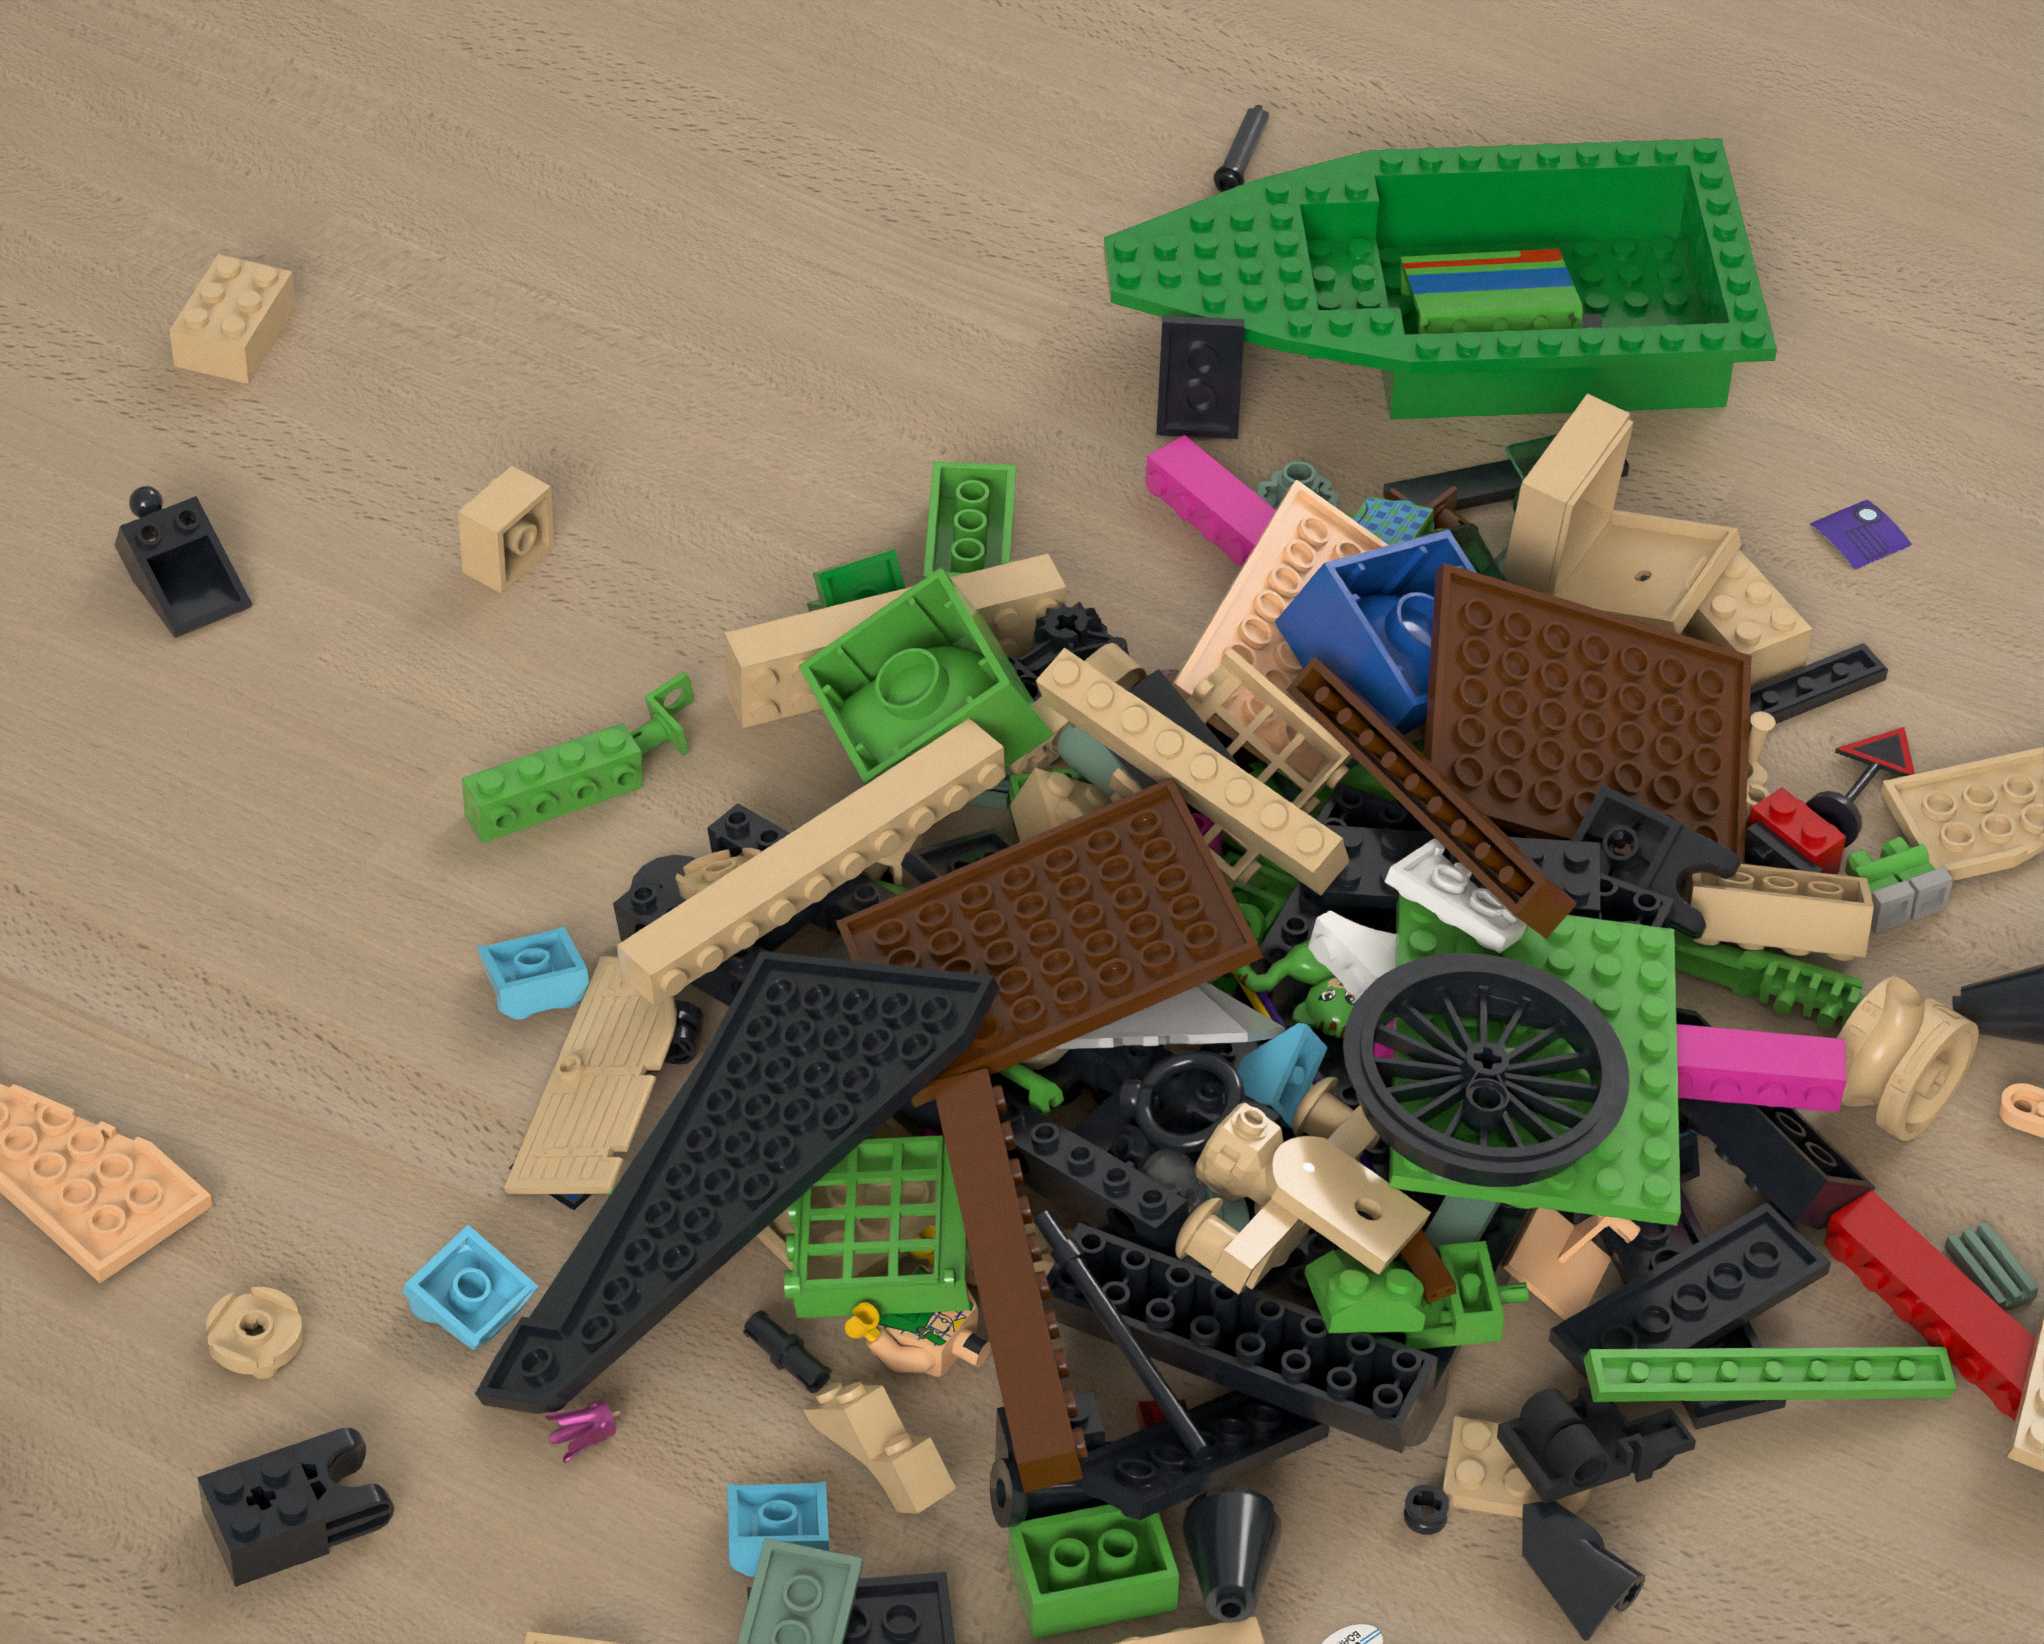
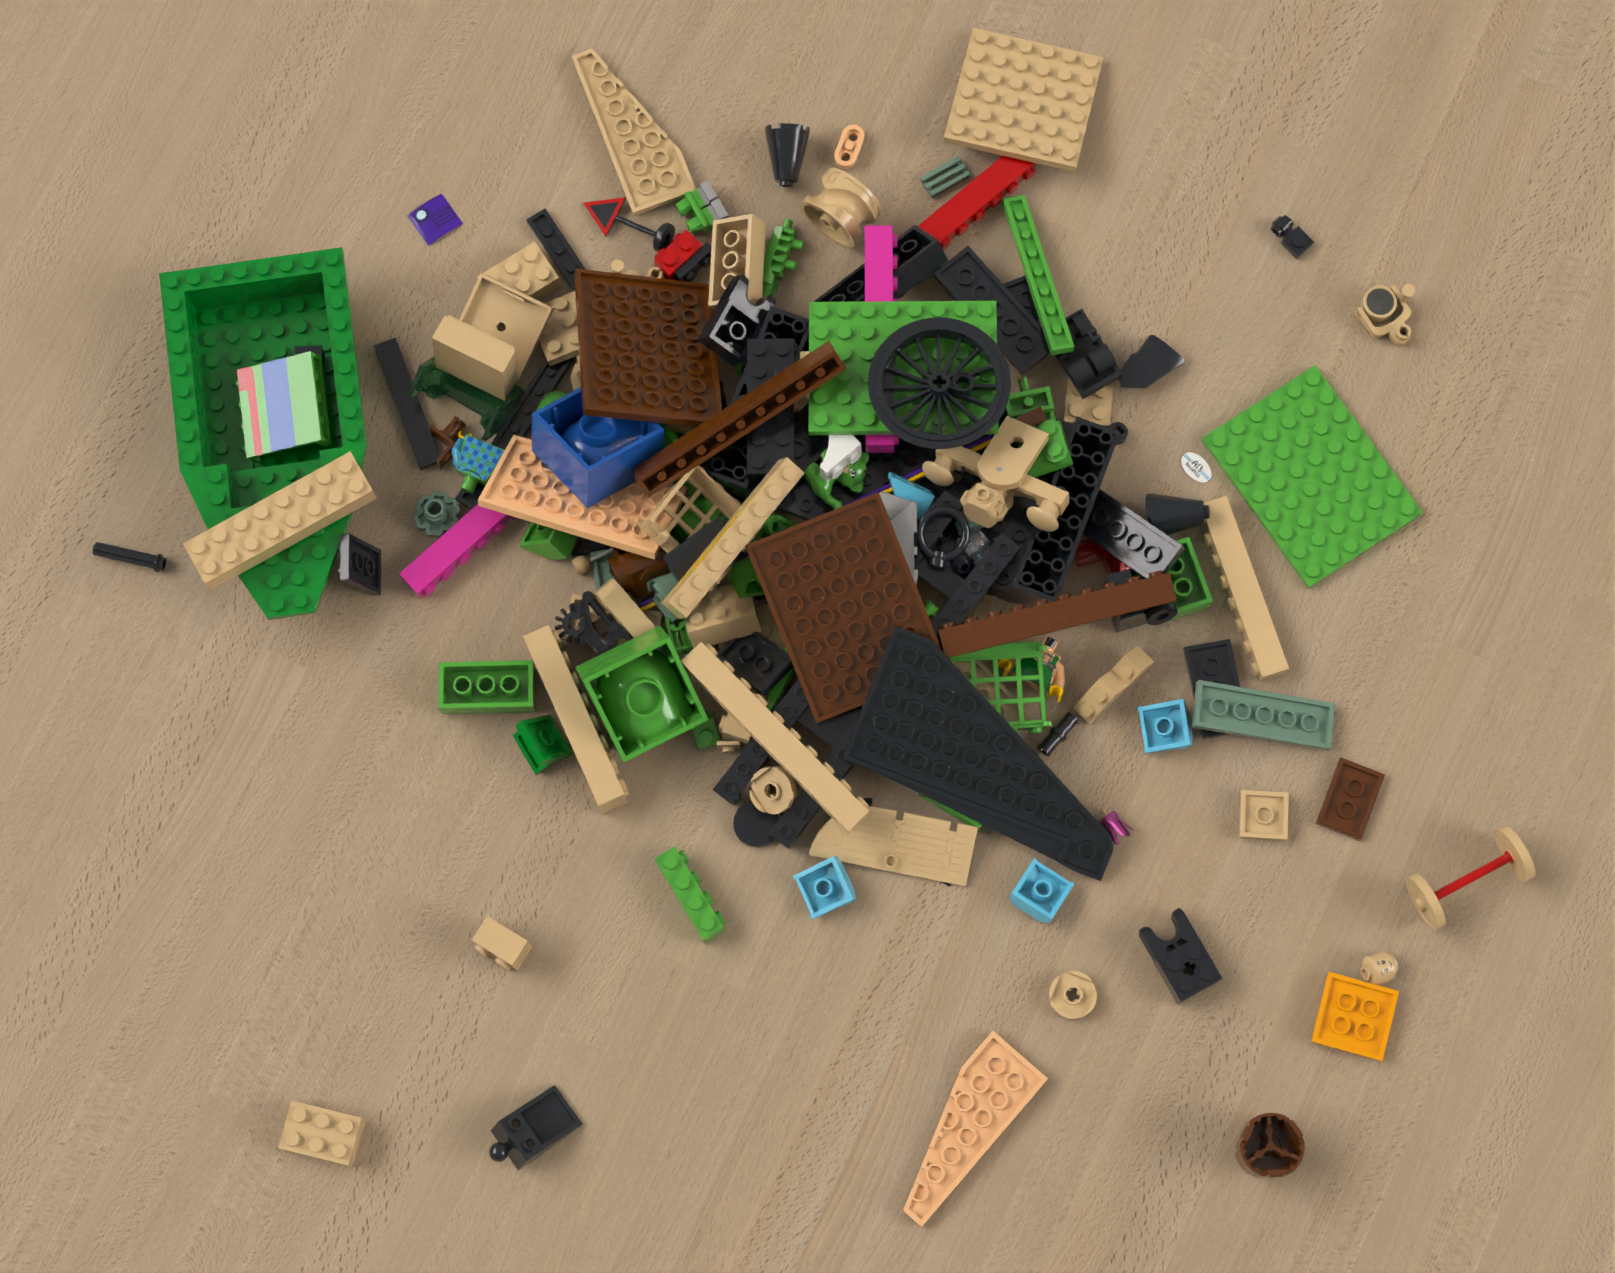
camera: 90 degrees left, 30 degrees up
bright green bracket [630,672,695,756] -> none
black bar [1034,1210,1210,1457] -> none
white wing [1385,838,1527,953] -> none
none -> tan brick [183,451,377,591]

